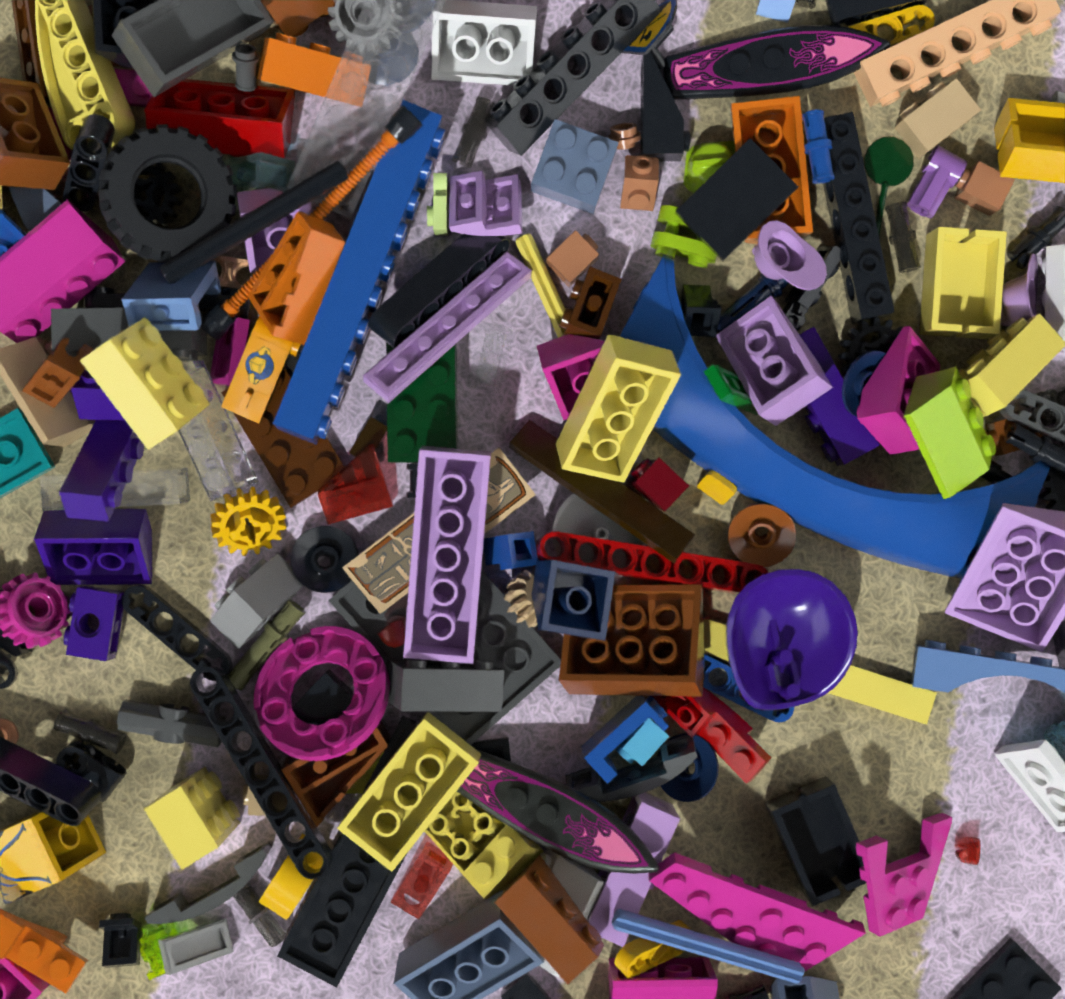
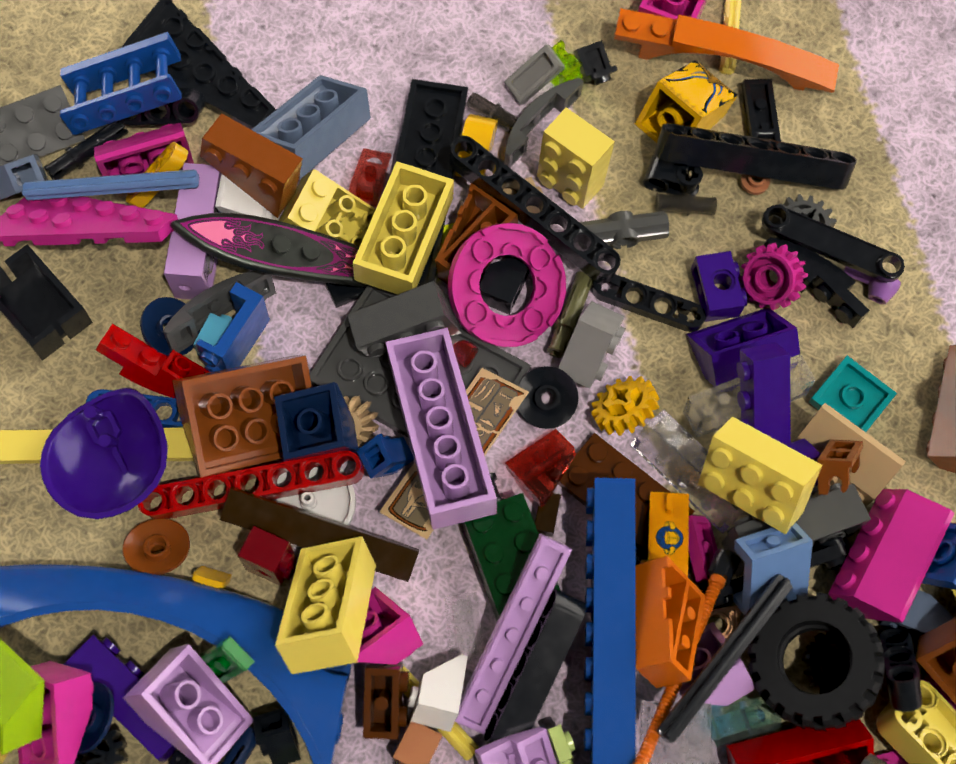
camera: 150 degrees right, 20 degrees down
none -> white slope [407,654,468,732]

